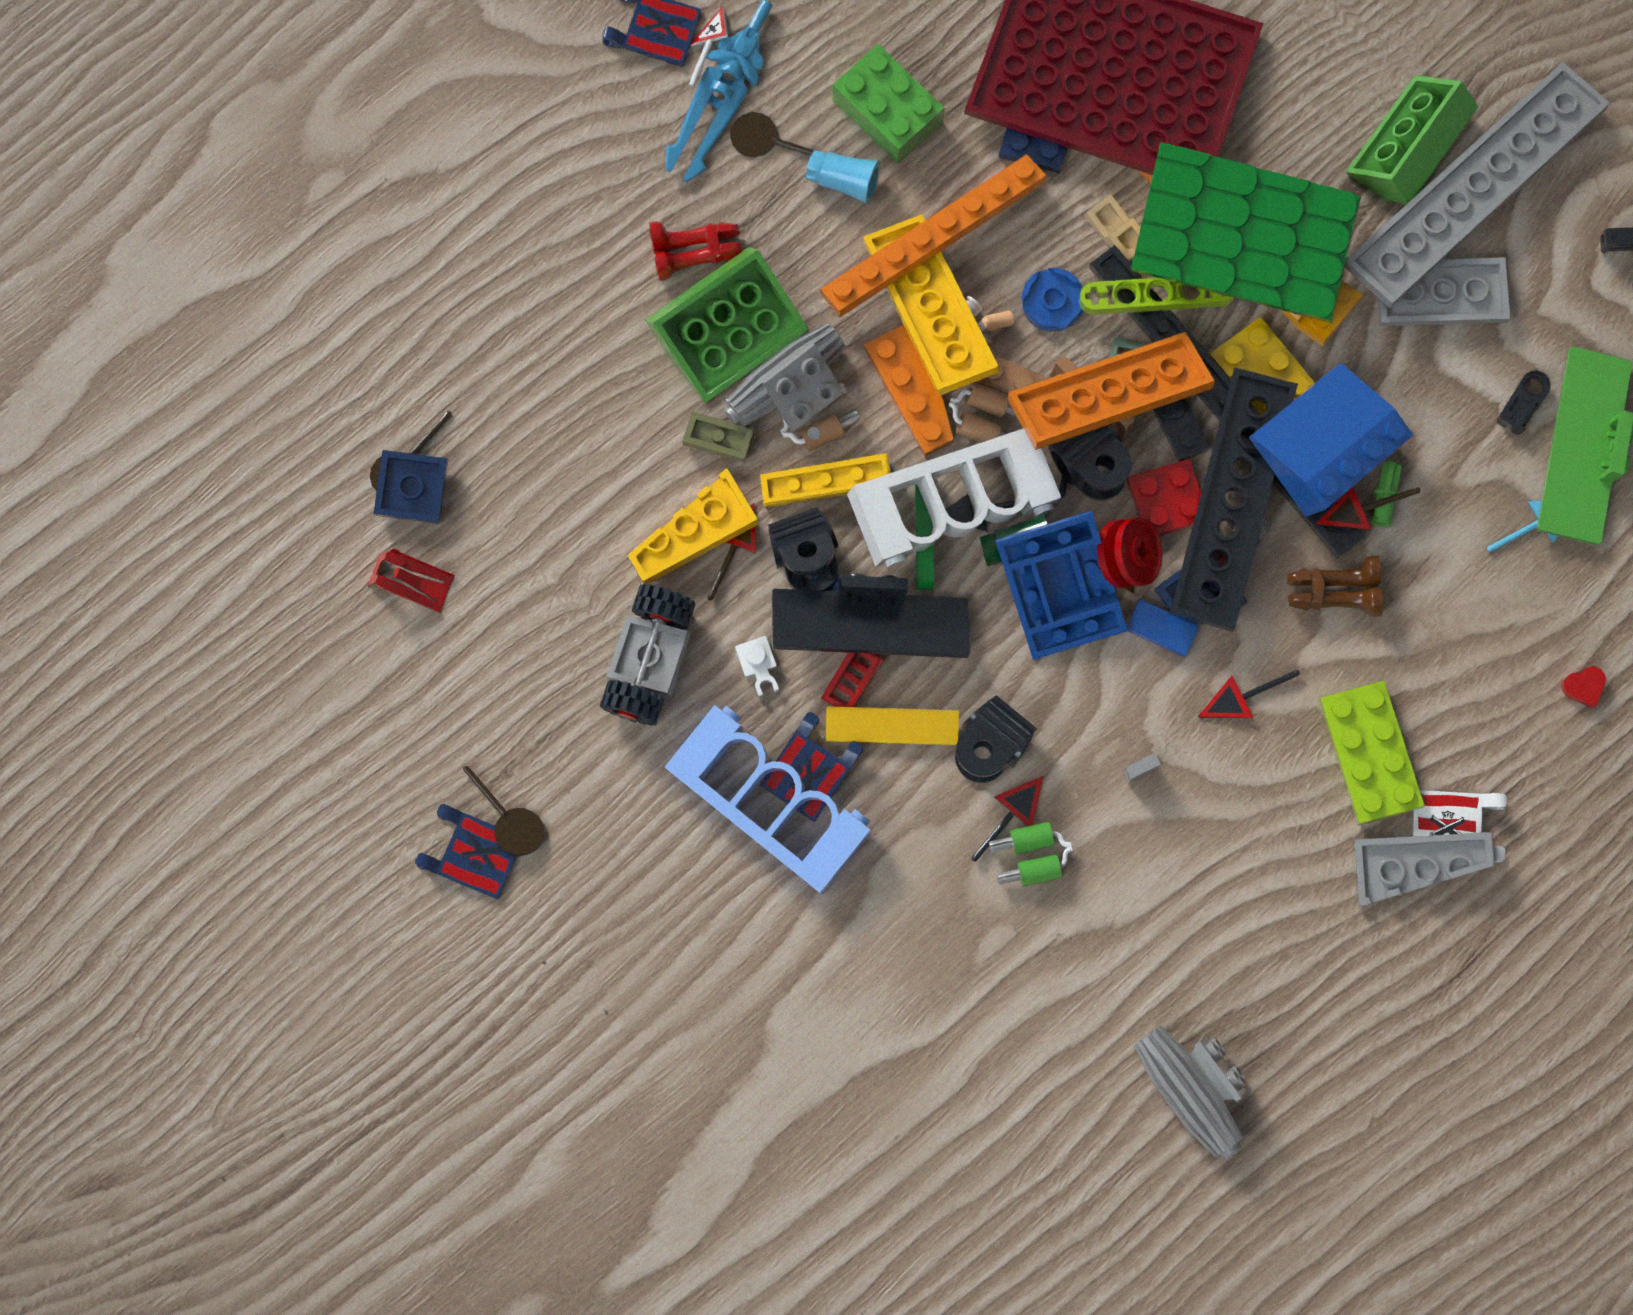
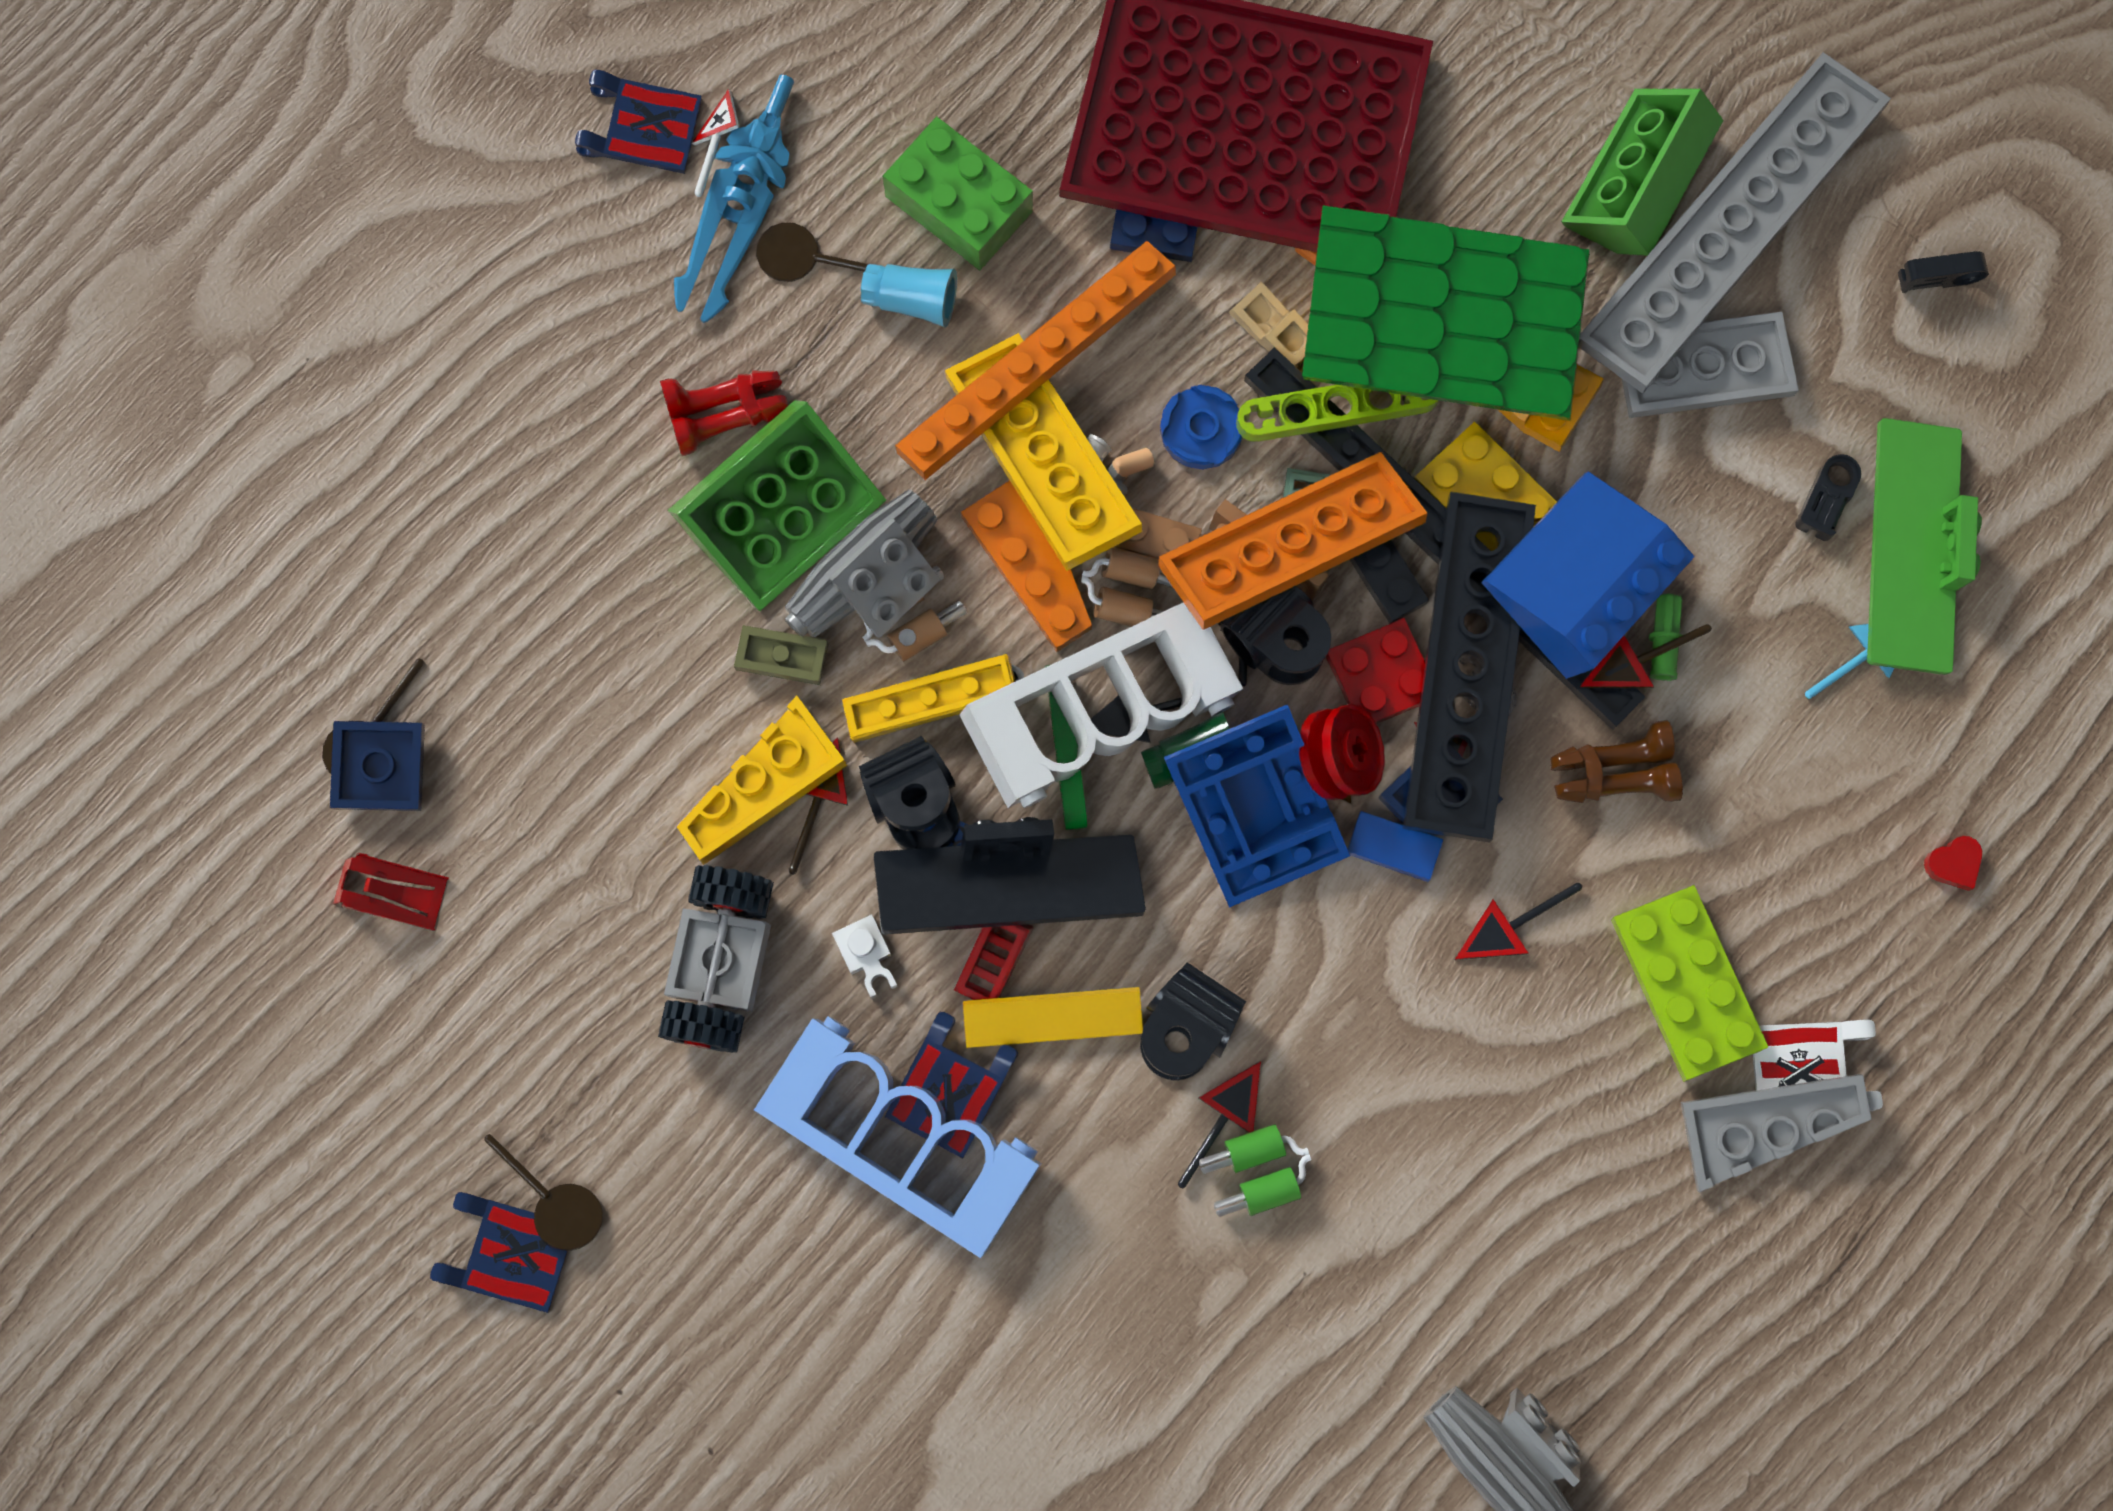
camera: 10 degrees left, 0 degrees up
light grey tile [1123,754,1161,784] -> none

